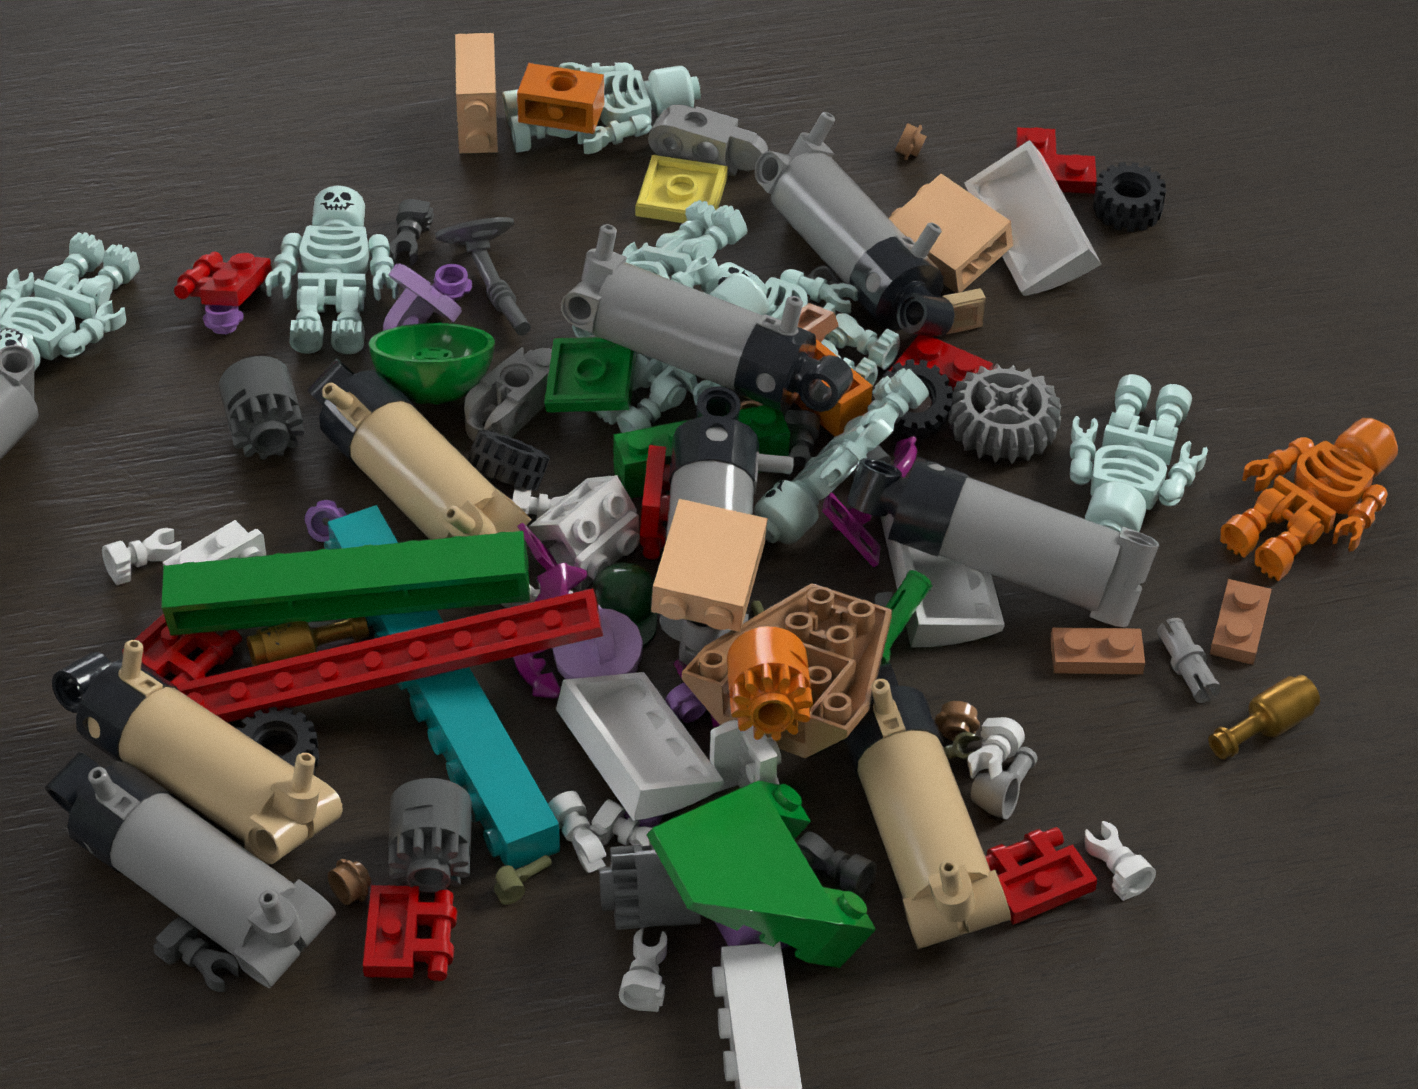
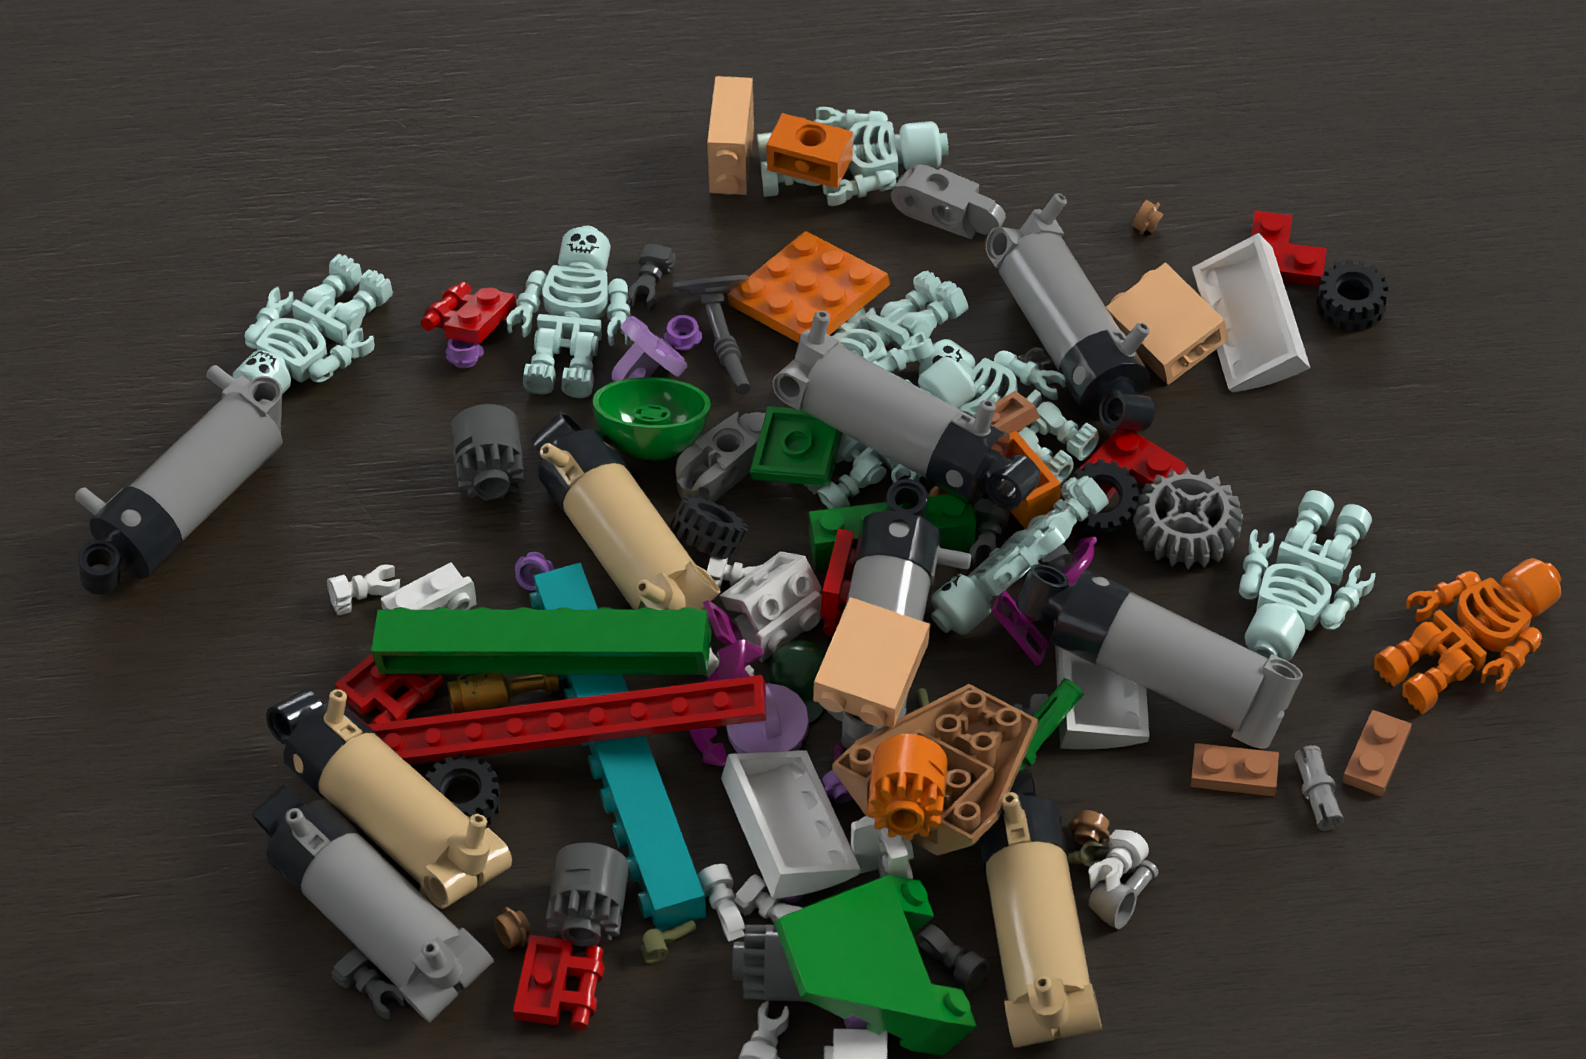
camera: 10 degrees right, 5 degrees up
light yellow tile [635,155,728,223] -> none
tan tile [942,288,986,334] -> none
red plate [985,827,1098,925] -> none
white piece [1085,821,1156,901] -> none
pearl gold piece [1208,675,1320,759] -> none
none -> orange plate [727,231,890,343]

